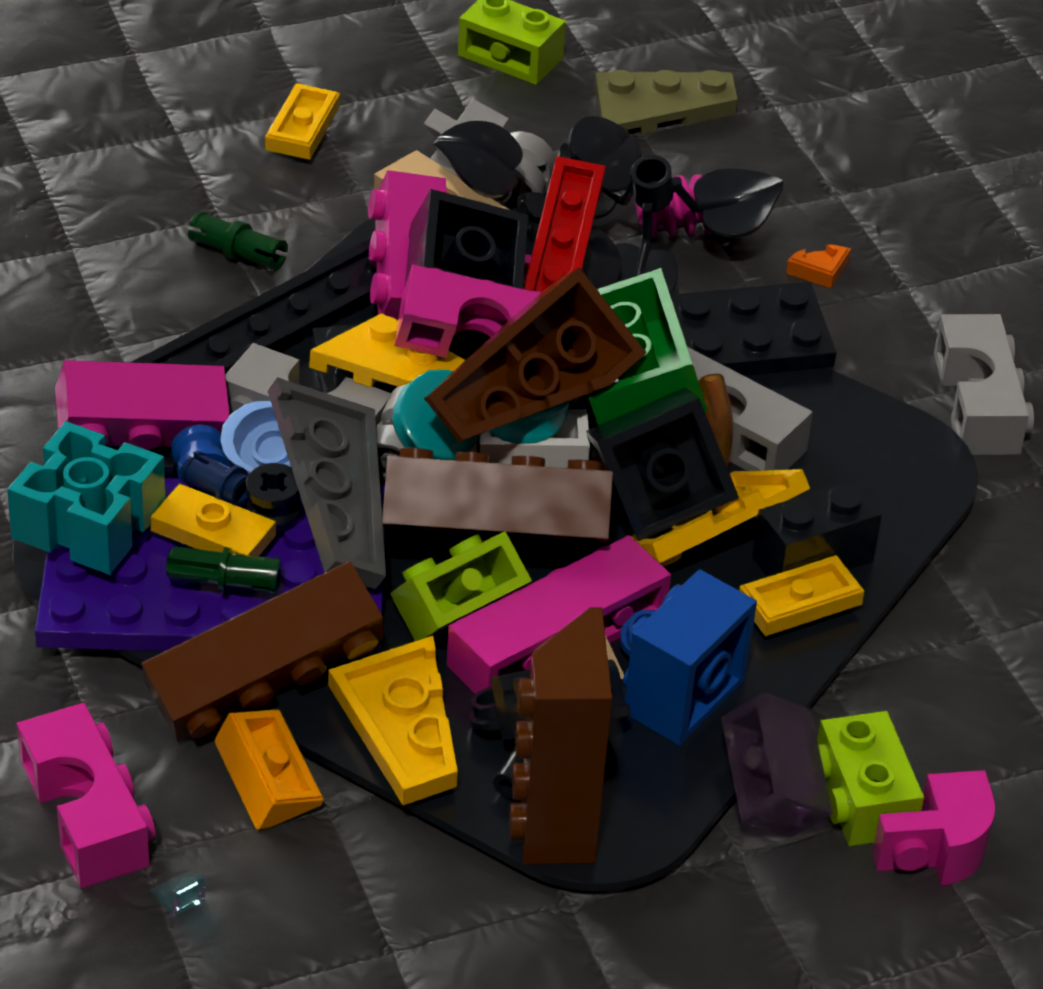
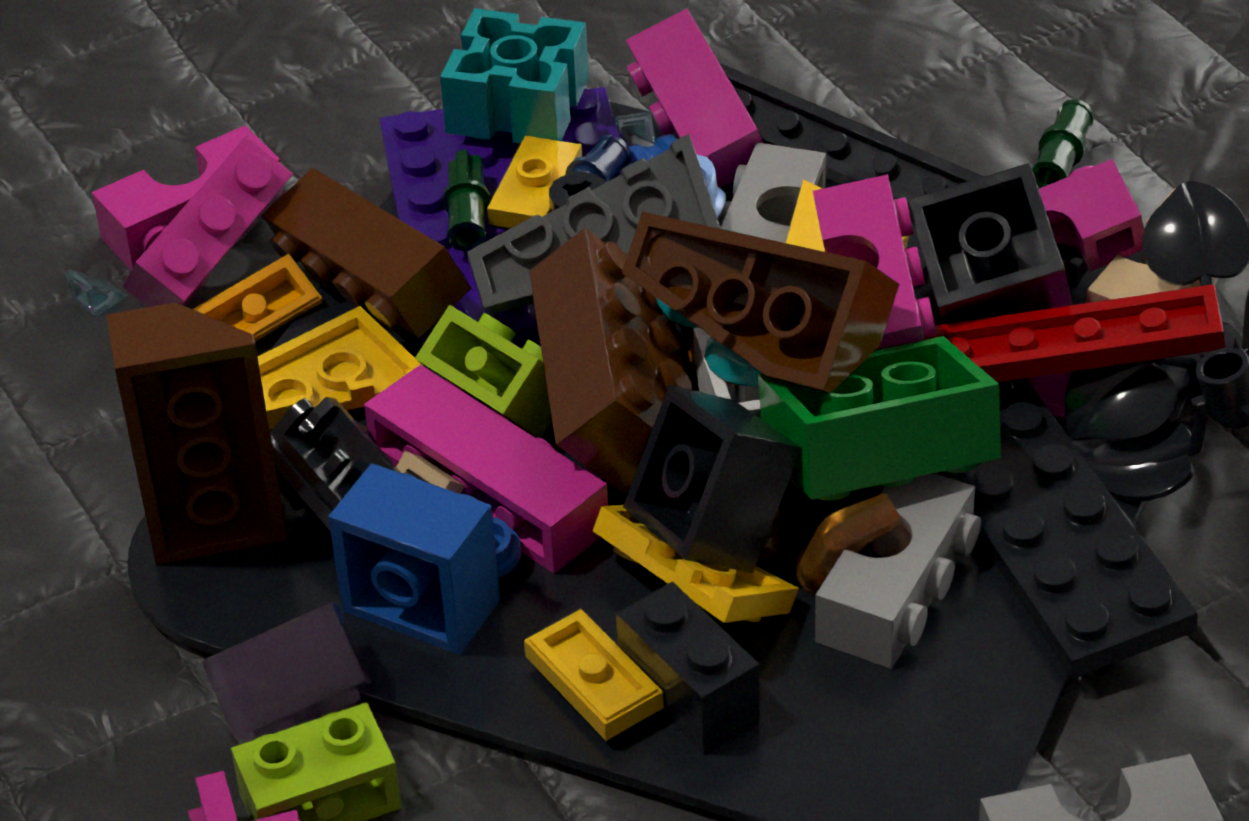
camera: 85 degrees right, 0 degrees up
none -> dark pink arch [123,136,293,307]

